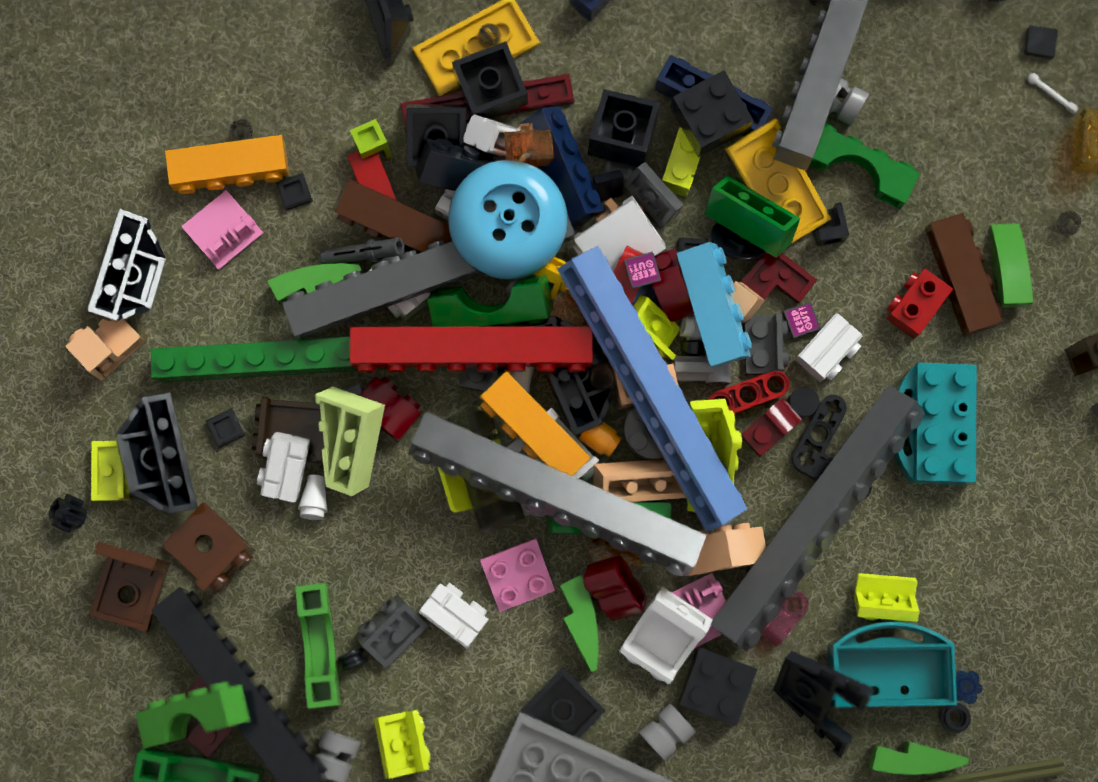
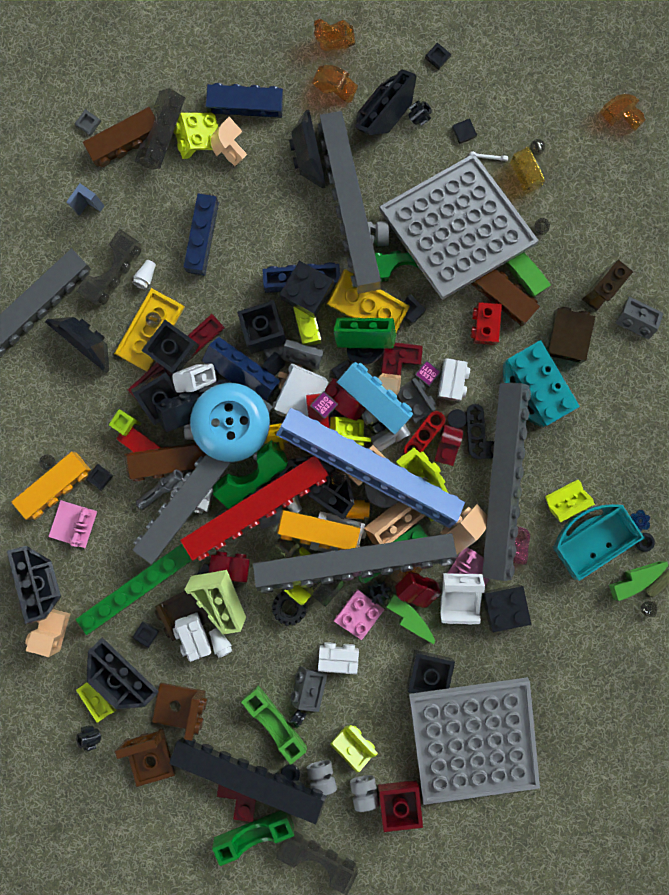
camera: 25 degrees left, 5 degrees up
bright green arch [136,681,250,749] -> none
bright green slope [267,263,363,306] -> none
clear orange brick [504,123,554,166] -> none
light grey wheel [639,703,696,761] -> none
black wing [773,651,874,758] -> none
none -> black tyre [272,591,307,626]
none -> black tile [281,764,300,782]
none -> black gear [367,580,392,605]
none -> light grey plate [379,154,539,300]
none -> dark brown panel [546,307,596,363]

